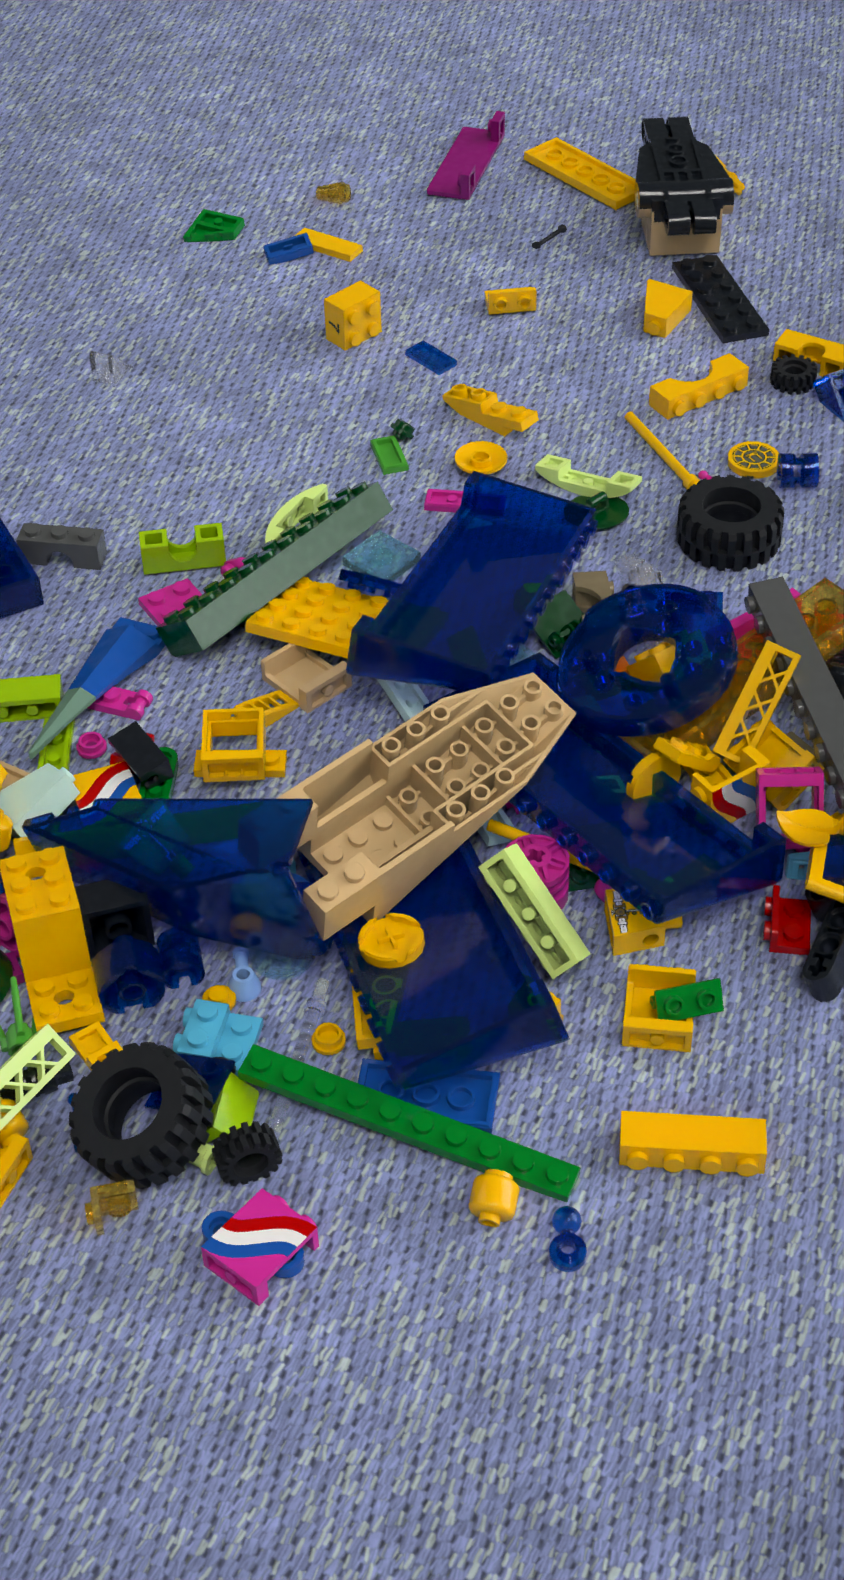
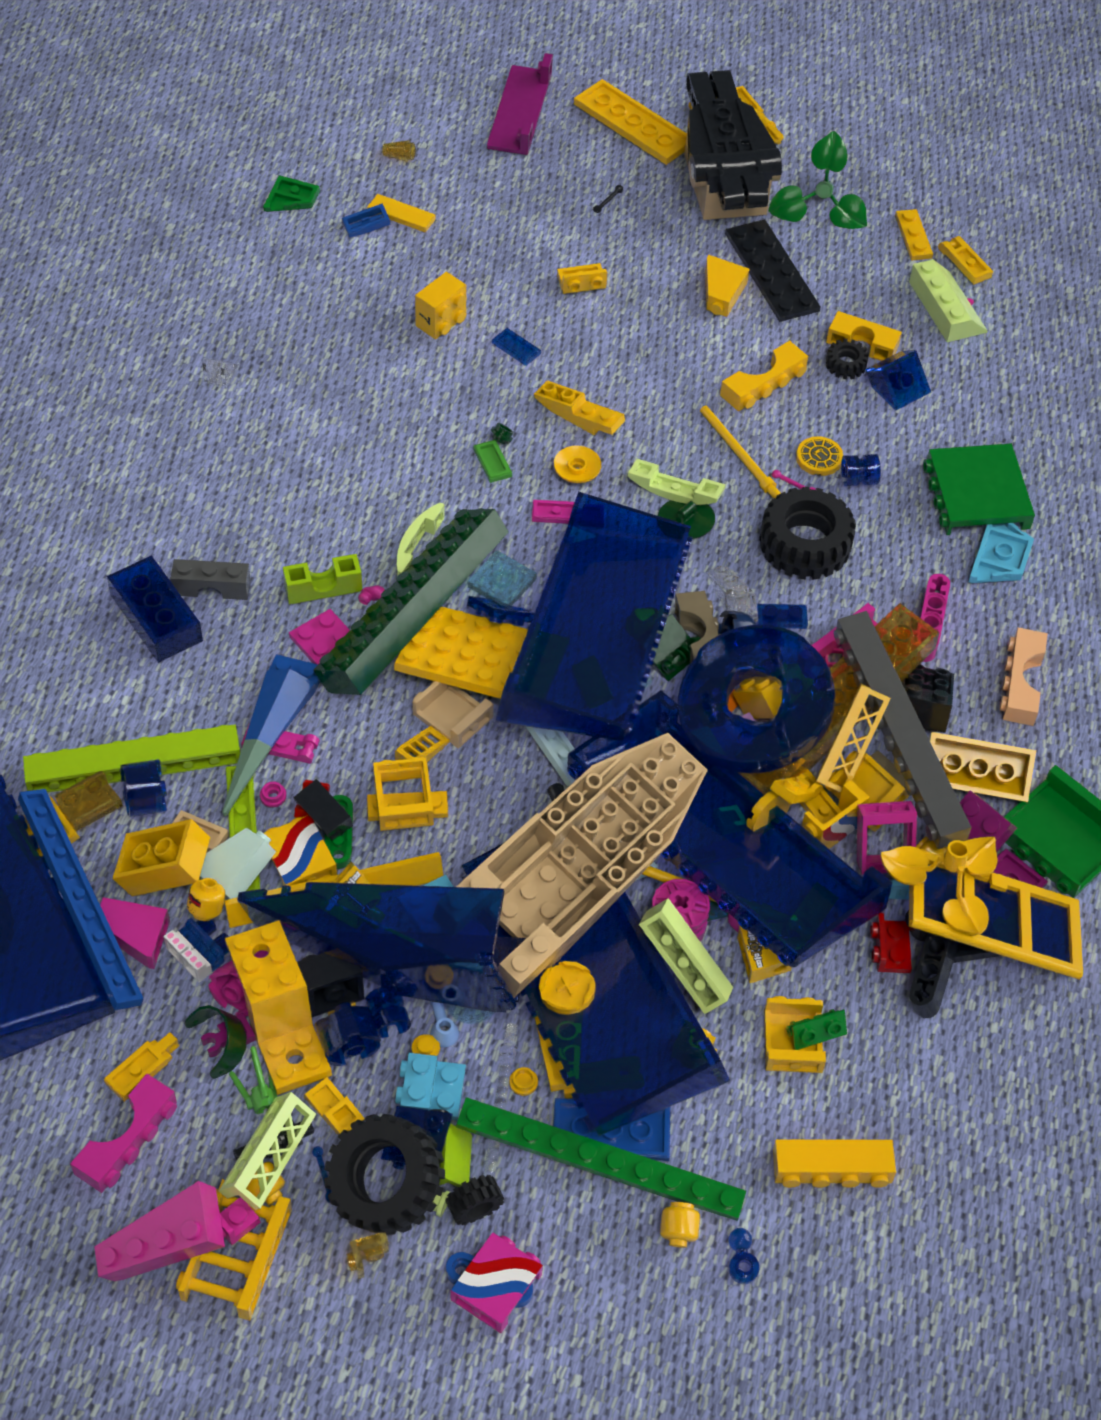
camera: 10 degrees left, 10 degrees up
none -> green plant [769,131,867,229]

